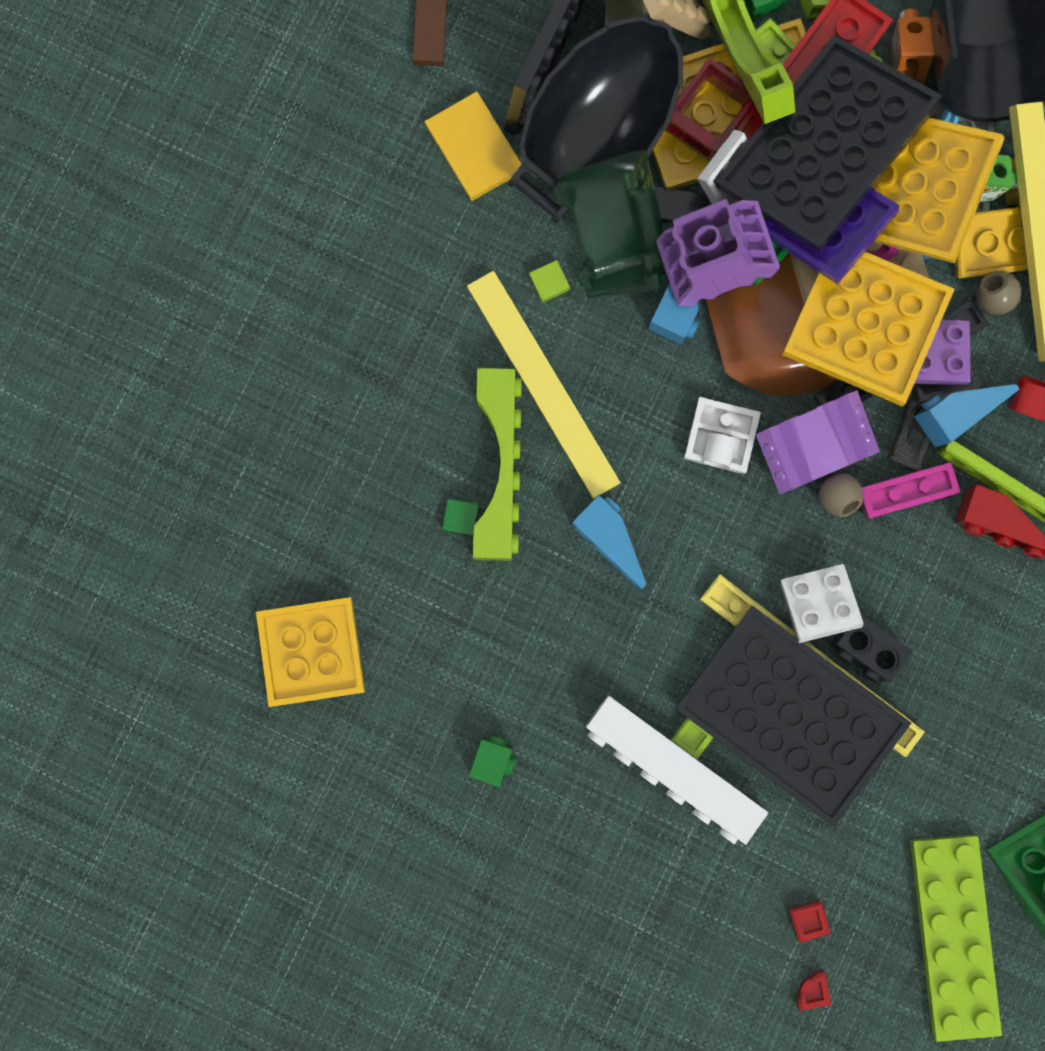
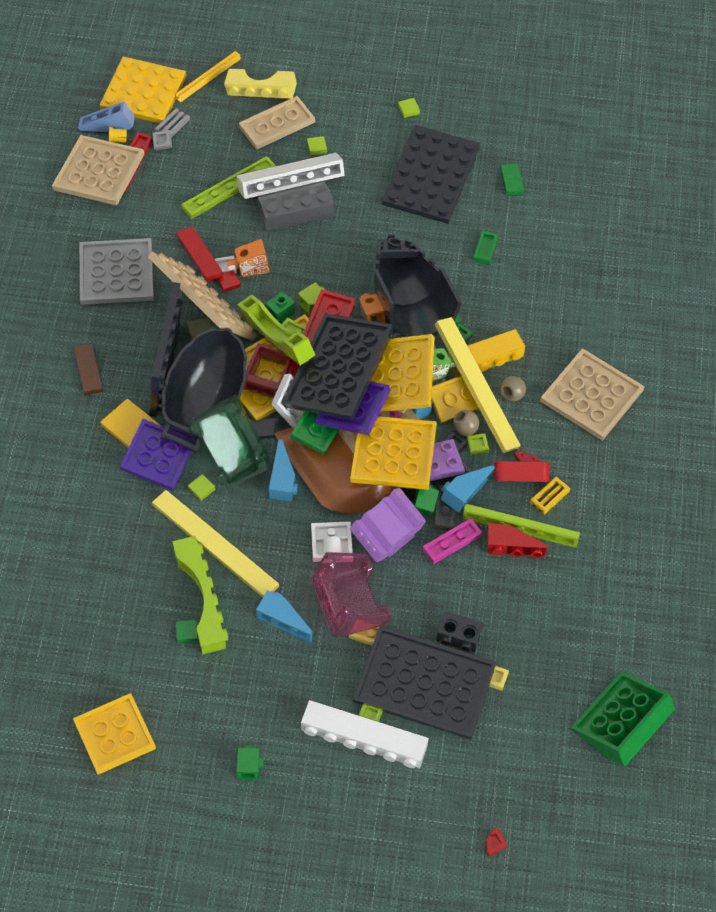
camera: 25 degrees left, 25 degrees down
medium lavender slope [656,199,780,307] -> none
white plate [780,564,864,643] -> none
red tile [788,900,831,943] -> none
dark tan piece [818,473,864,517] -> none
lime plate [910,834,1002,1042] -> none
none -> dark purple plate [120,419,196,491]
none -> clear pink windscreen [313,552,392,637]
none -> green brick [413,485,439,516]
none -> lime tile [466,433,489,455]

